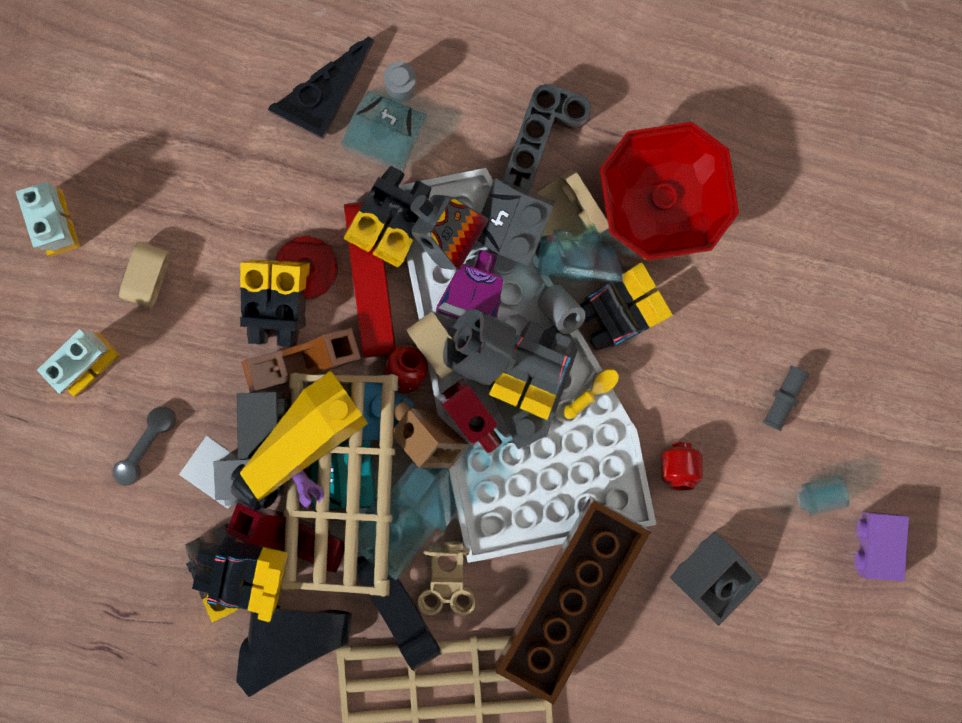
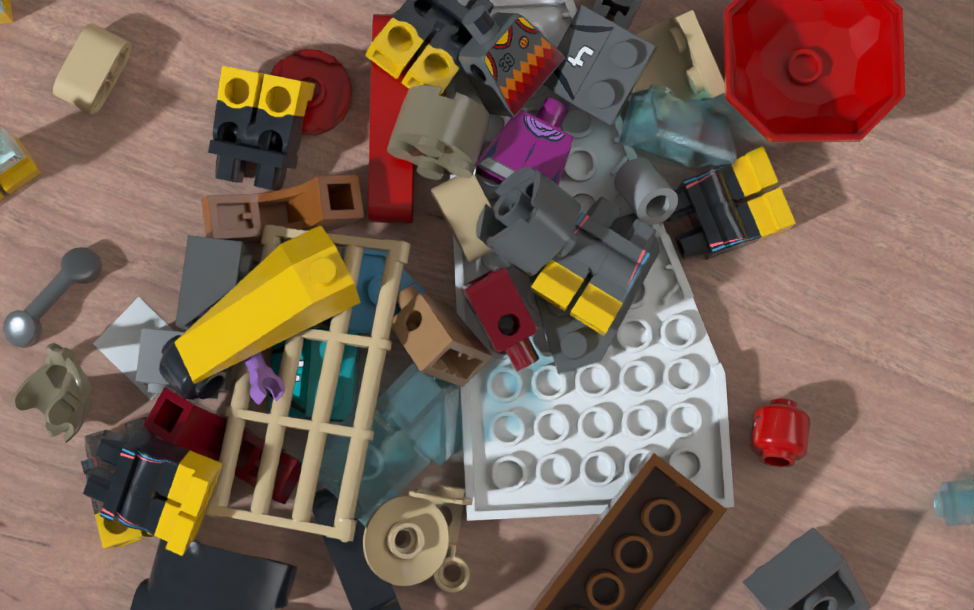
camera: 10 degrees right, 5 degrees down
red head [382,346,428,394] -> none
yellow piece [564,368,619,419] -> none
dark grey pin [763,365,809,431] -> none
none -> dark tan helmet [13,343,93,443]
none -> tan dish [363,495,449,586]
none -> dark tan brick [387,85,490,180]

